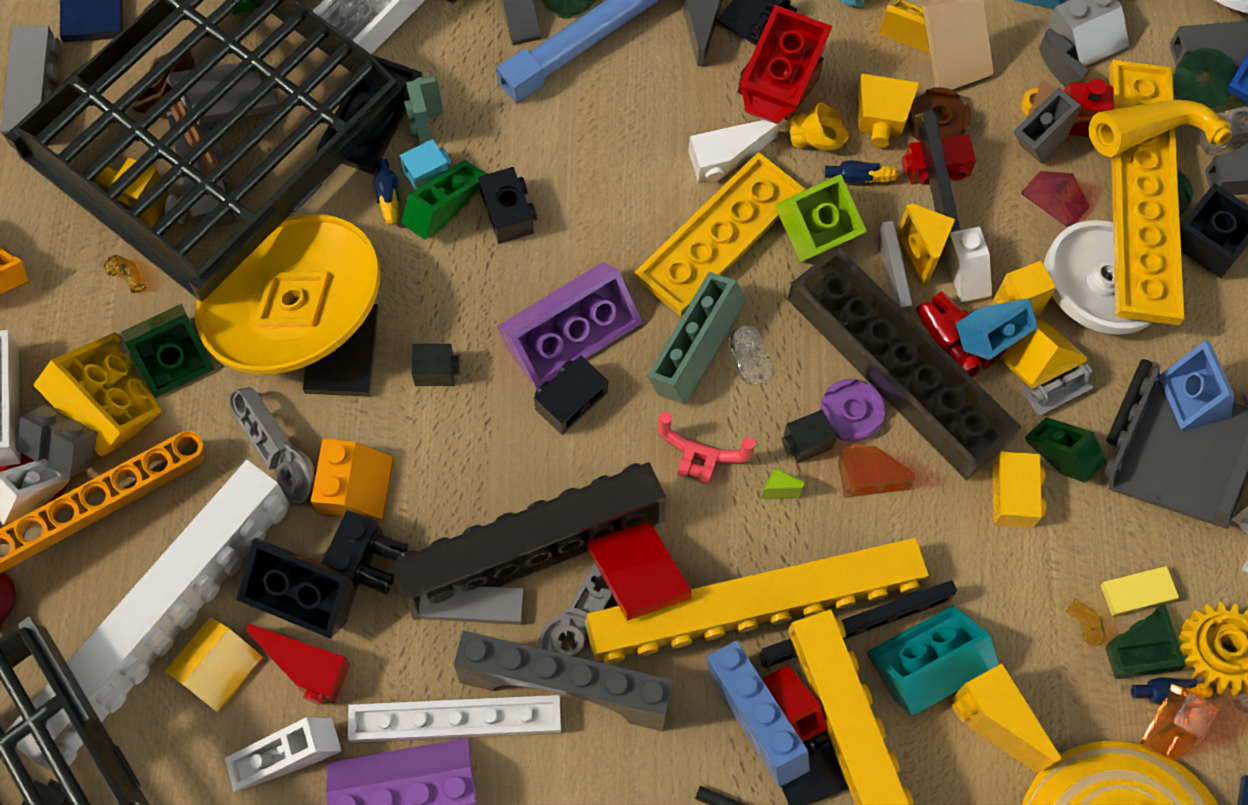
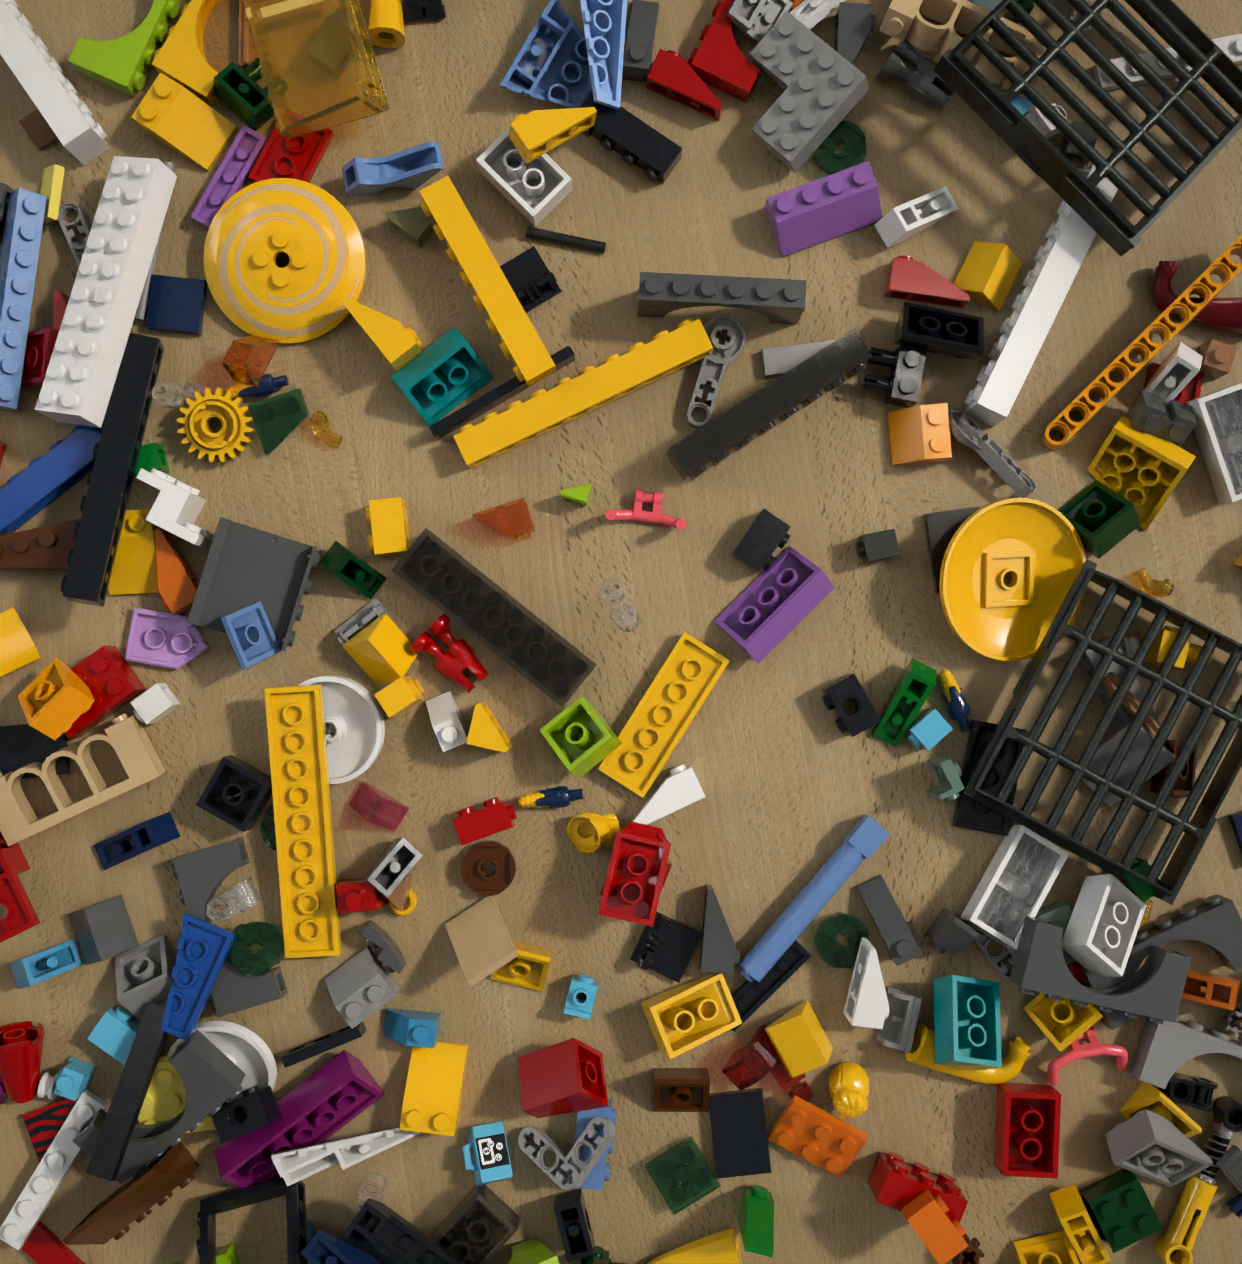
camera: 170 degrees right, 20 degrees up
white plate [348,695,561,743] -> none
red tile [587,521,692,621] -> none
sand green brick [647,272,746,405] -> none
medium blue brick [706,641,810,787] -> none
red brick [762,665,828,742] -> none
pearl dark grey brick [782,409,837,463] -> none
medium lavender tile [820,378,886,443] -> none
yellow torso [857,73,919,148] -> none
light grey tile [878,221,913,320] -> none
black tile [915,110,960,232] -> none
dark azure slope [956,299,1038,360] -> none
yellow animal [1089,100,1232,157] -> none
light yellow tile [1100,566,1179,617] -> none
pearl dark grey bar [1106,359,1153,446] -> none

